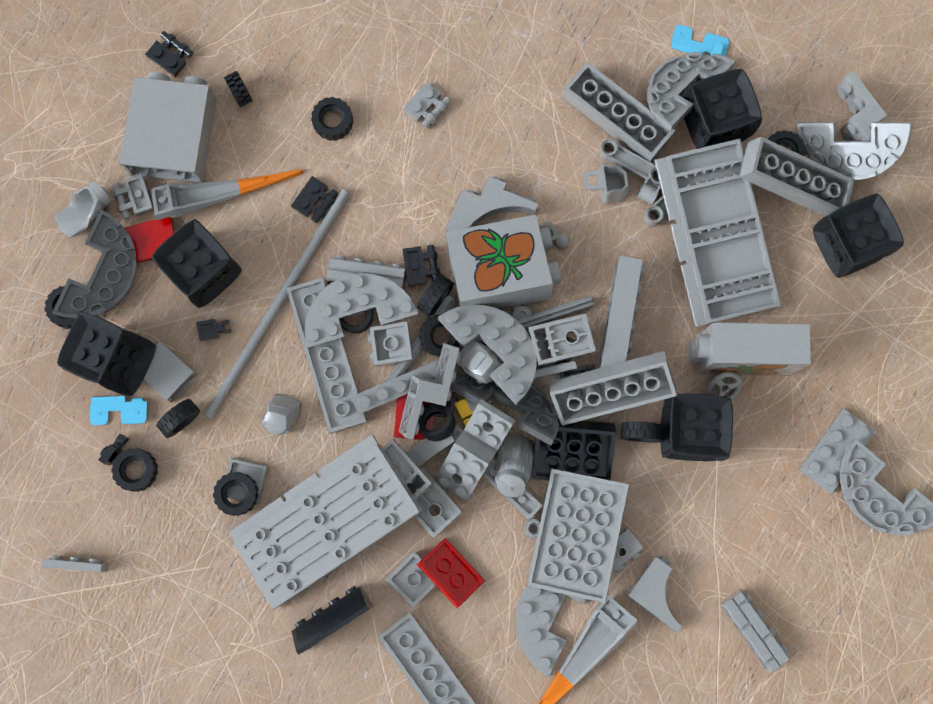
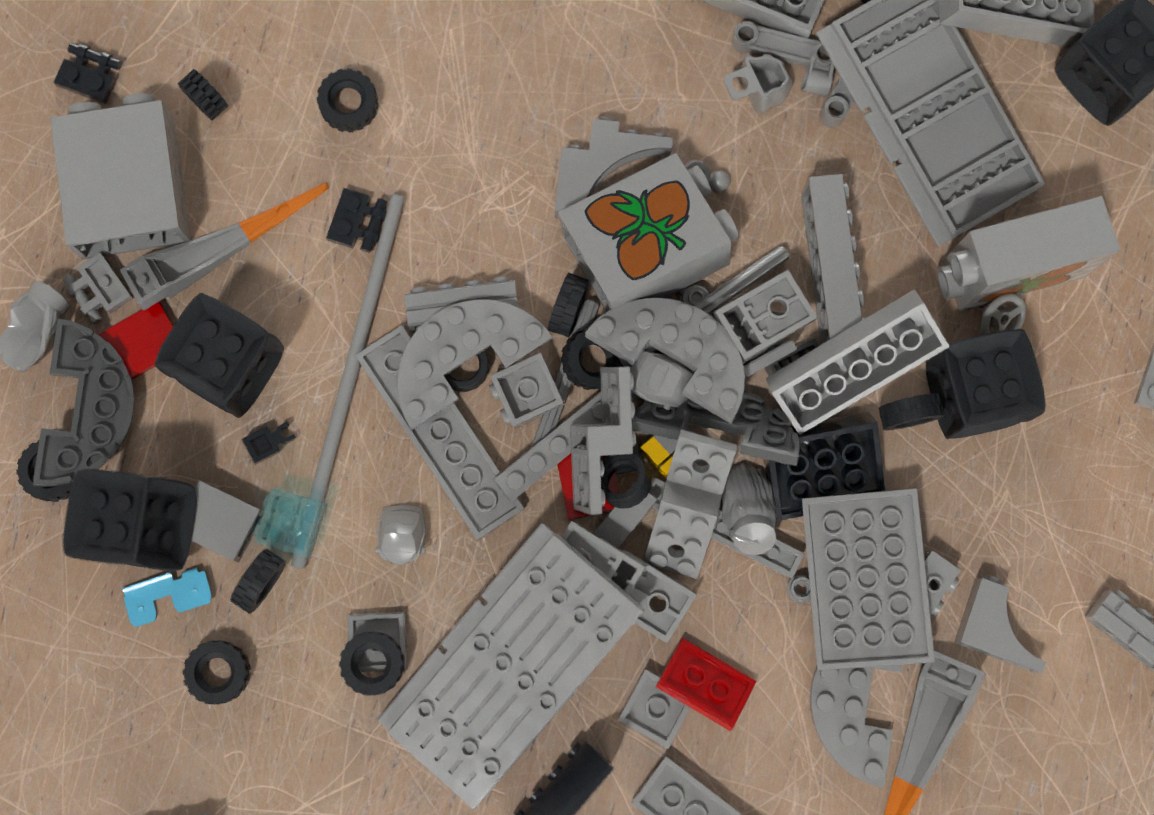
camera: 20 degrees left, 0 degrees up
black plate [98,434,129,466] -> none
black plate [402,245,441,287] -> none
light grey plate [403,82,451,129] -> none
none -> clear light blue plate [254,488,327,559]

